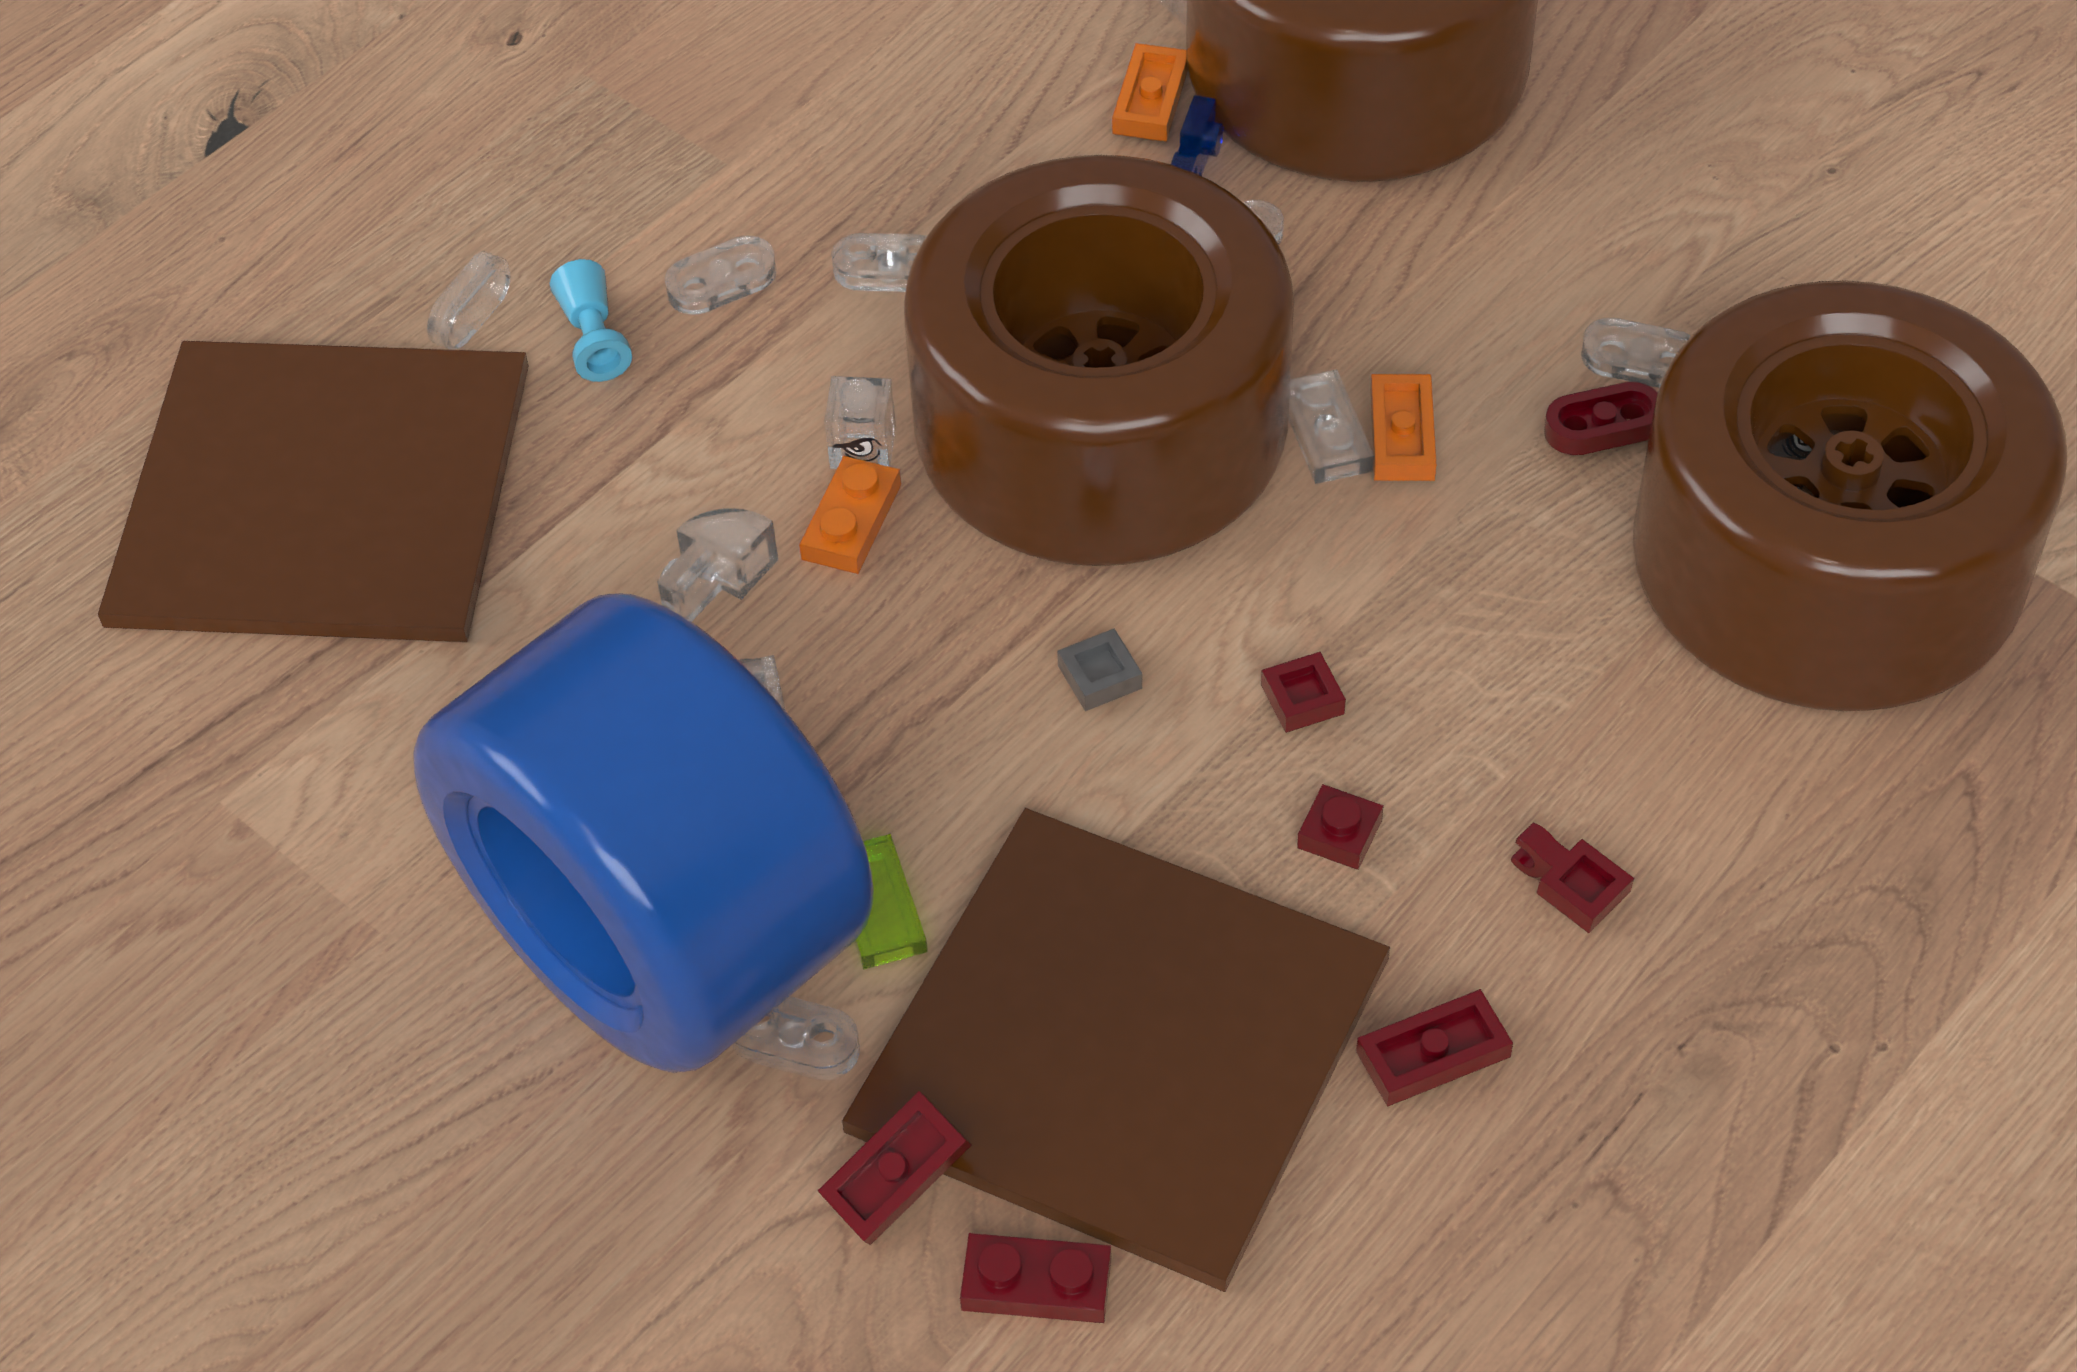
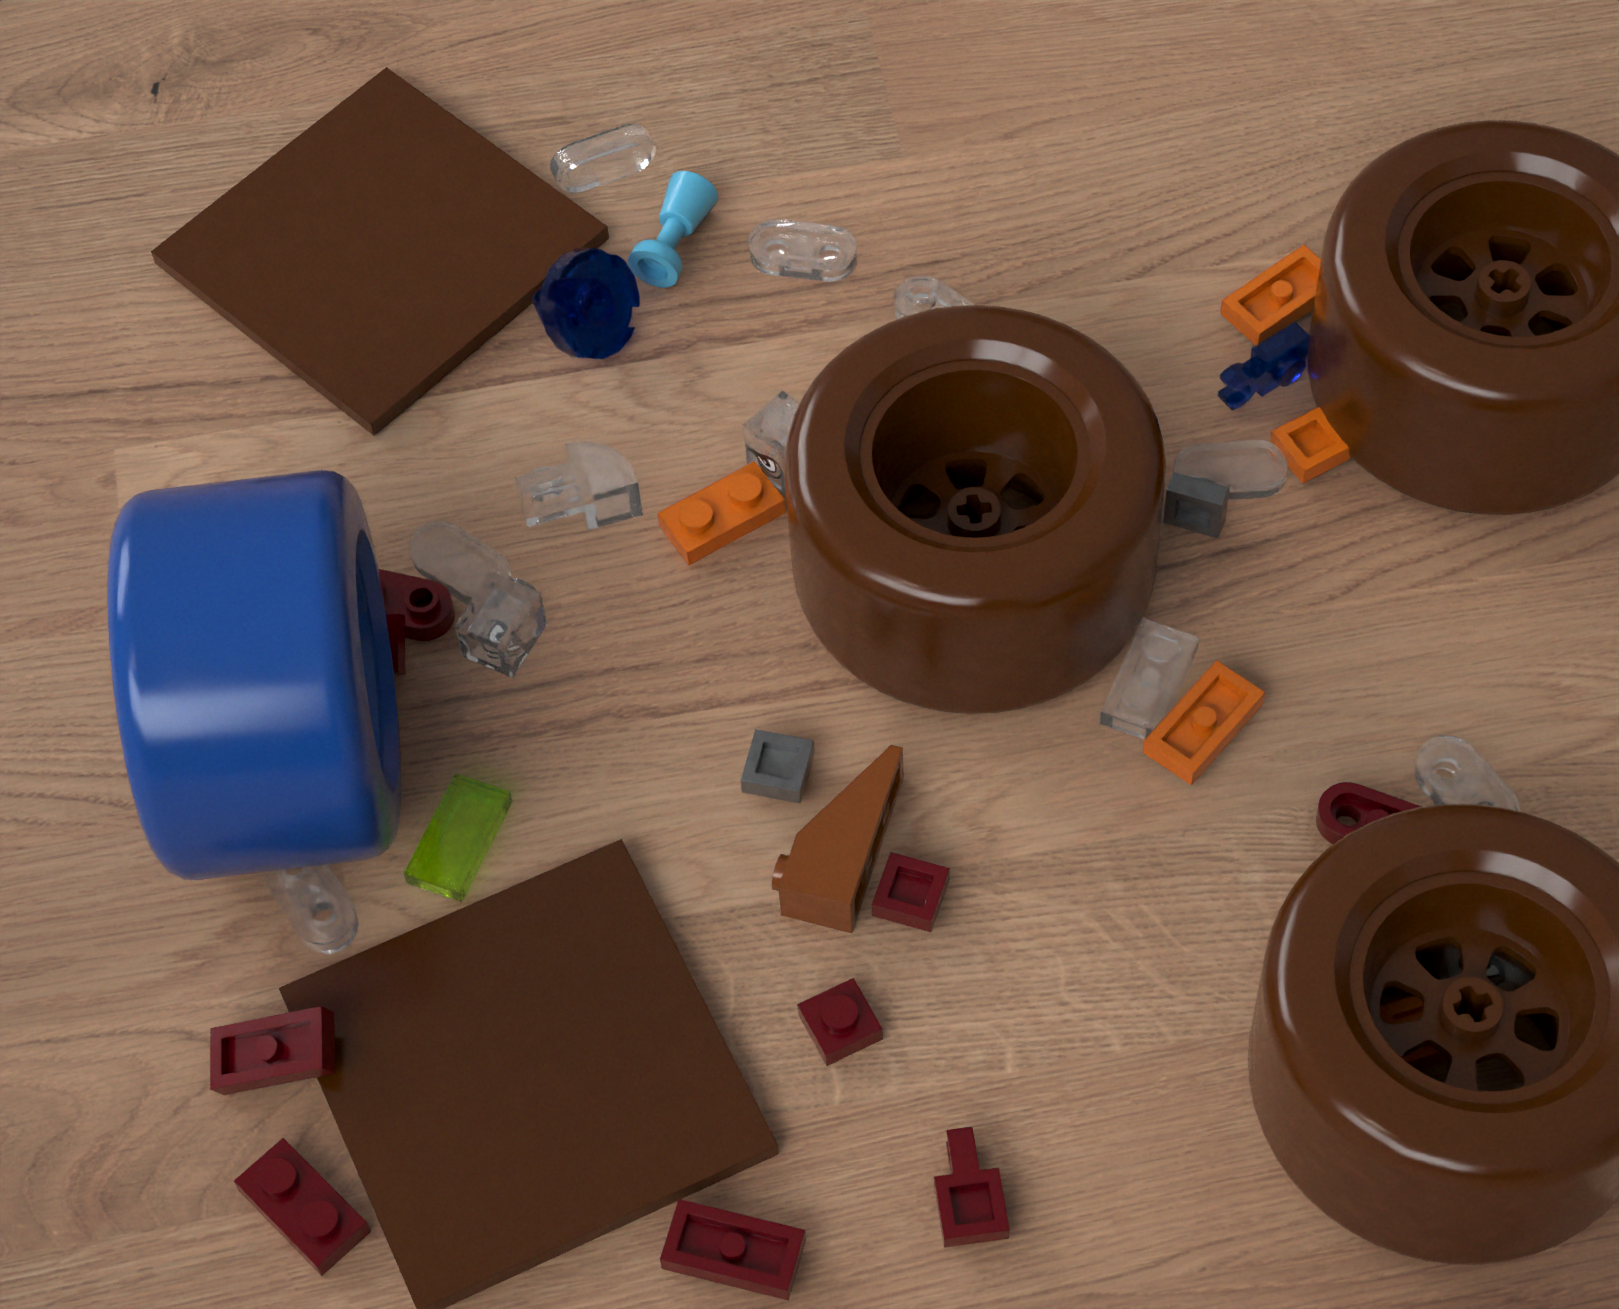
camera: 40 degrees right, 5 degrees up
none -> clear blue tile [531,248,640,359]
none -> dark orange slope [772,745,904,933]
none -> orange plate [1270,407,1350,484]

